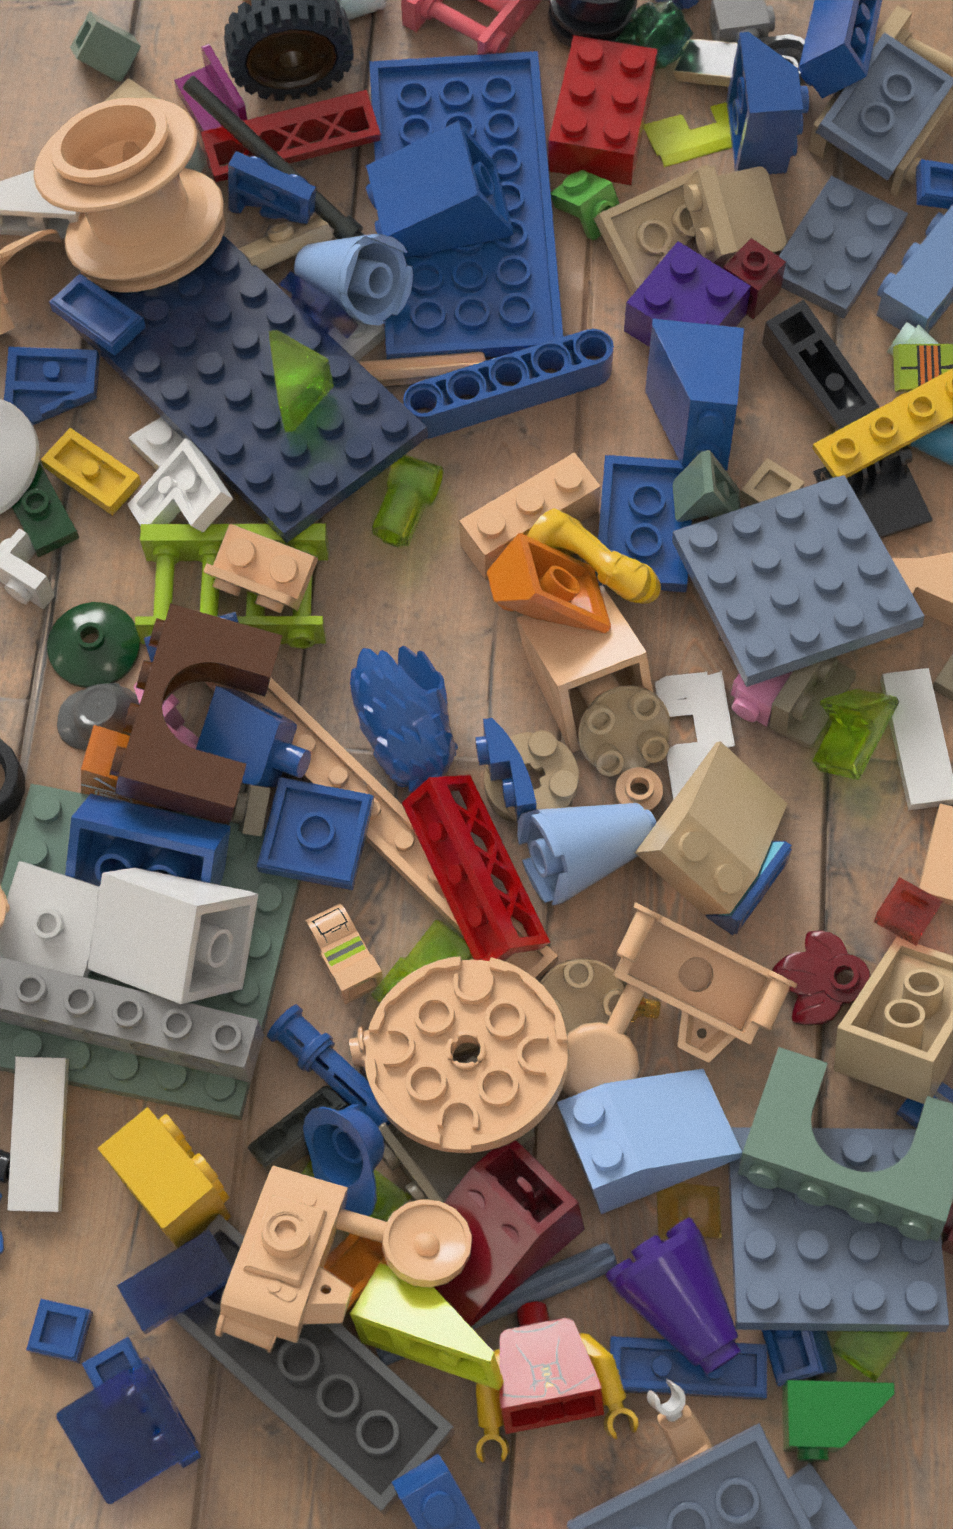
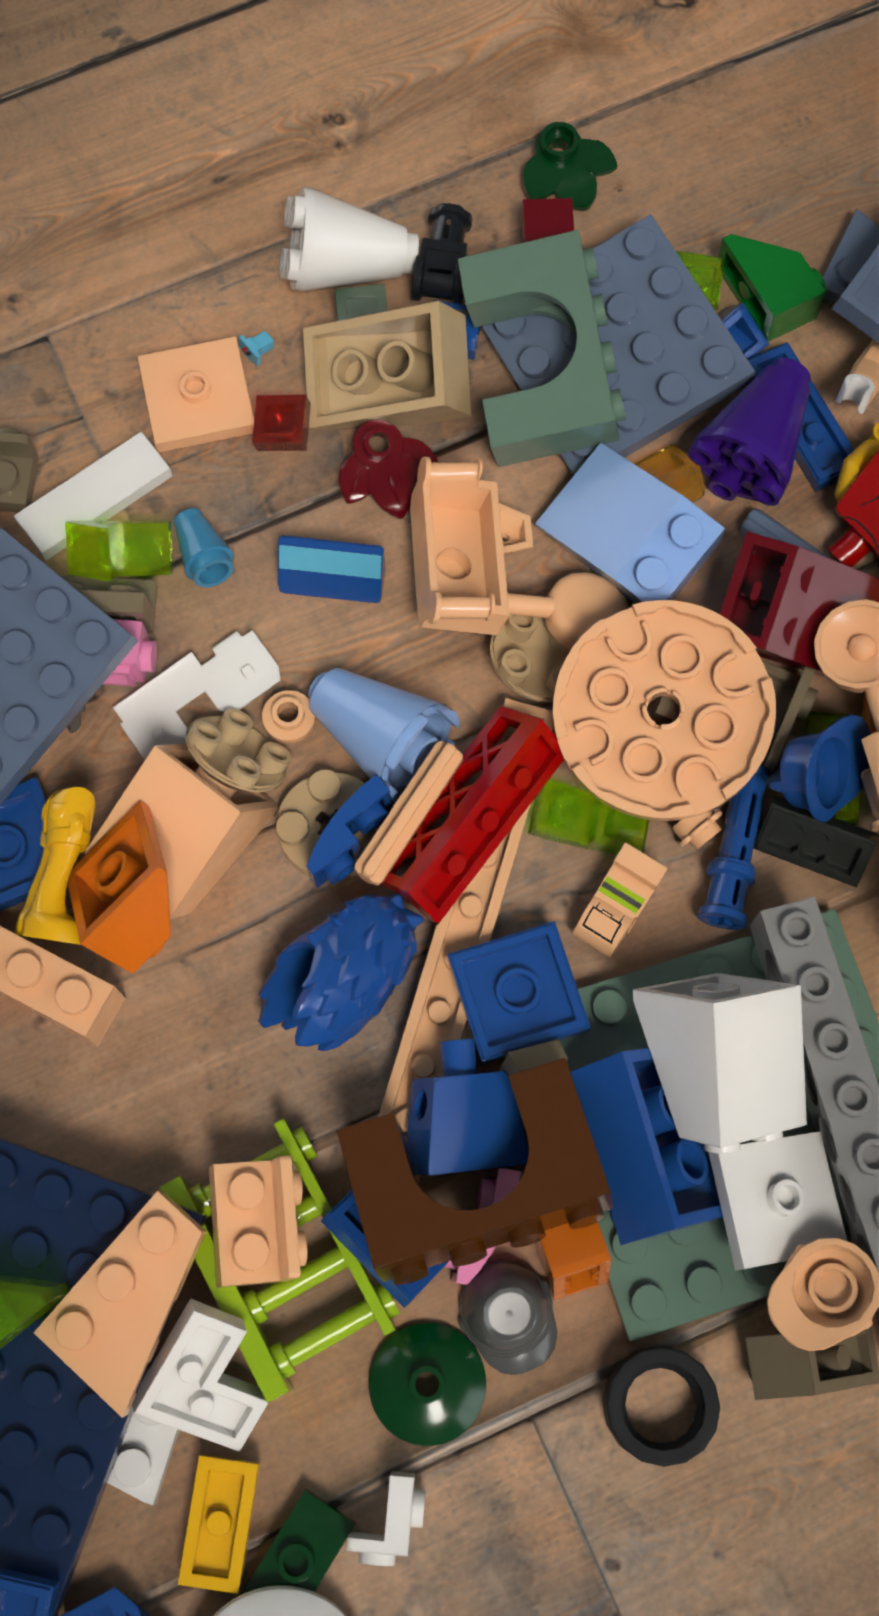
camera: 120 degrees left, 5 degrees up
clear neon green piece [372,454,444,548] -> none
tan slope [635,741,788,915] -> none
none -> light nougat wing [34,1190,206,1418]
none -> dark azure cone [173,508,234,587]
none -> light nougat axle [354,741,463,886]

